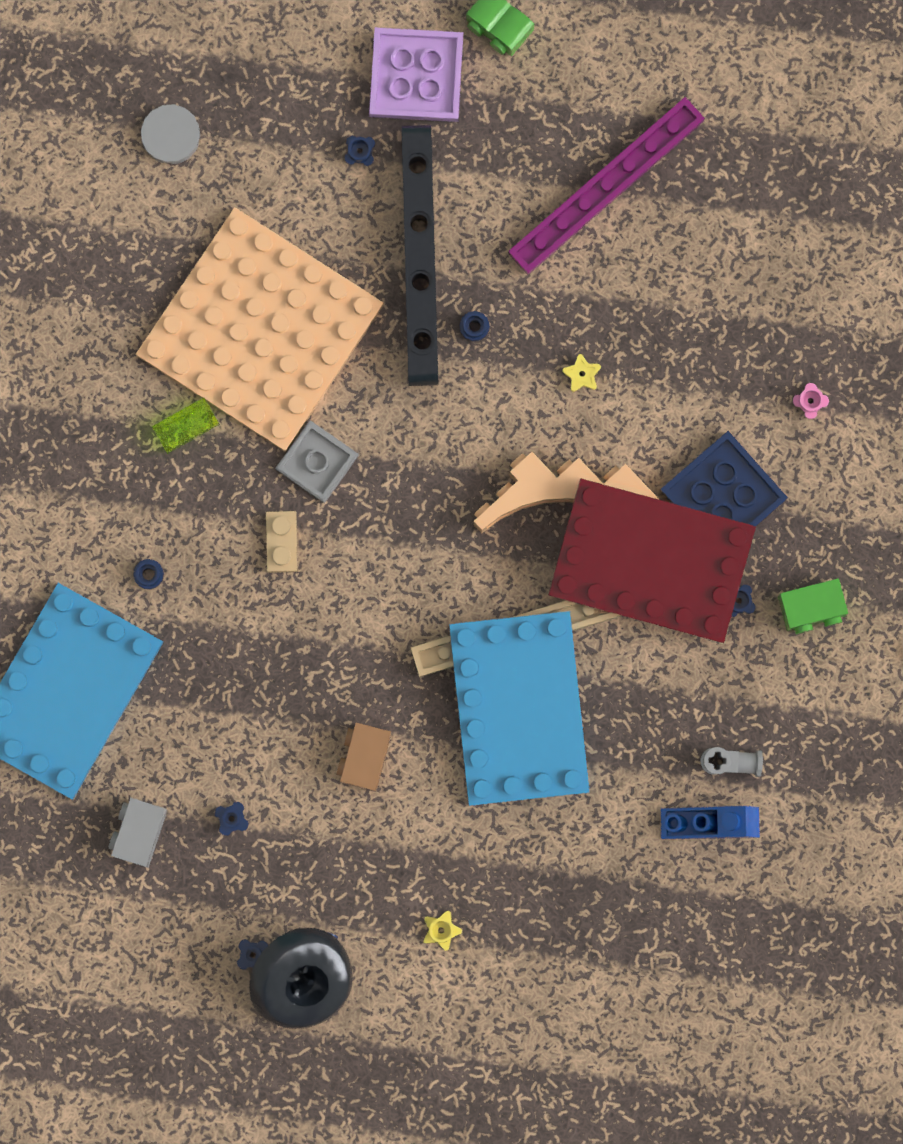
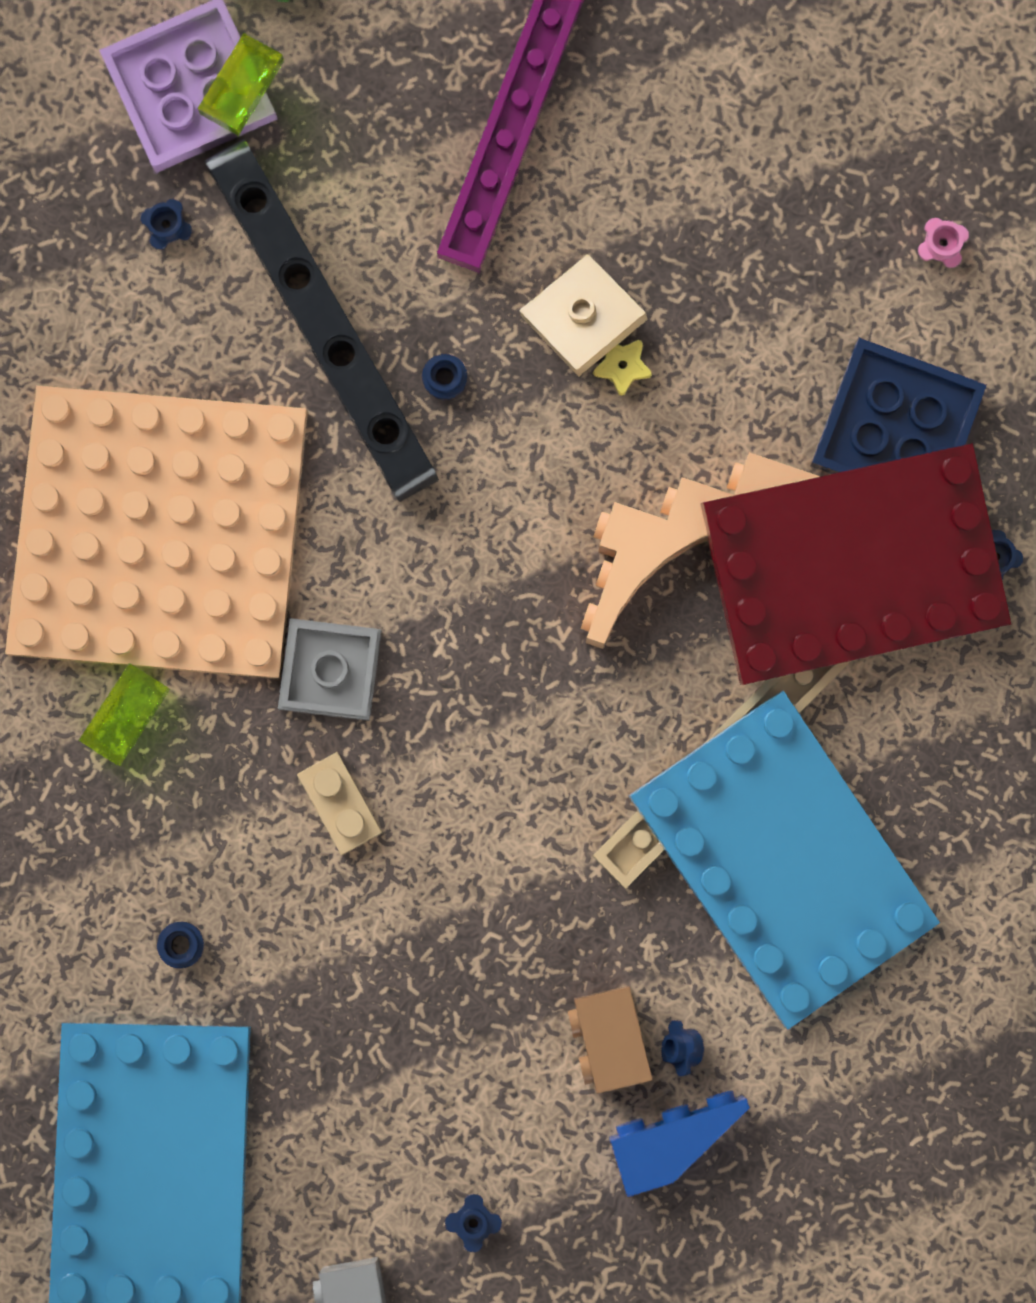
camera: 25 degrees left, 0 degrees up
light yellow plate [424,911,462,951] -> none
none -> clear neon green plate [198,33,284,136]
none -> plate [519,254,648,377]
none -> blue slope [609,1090,750,1197]
none -> dark blue plate [661,1020,704,1077]

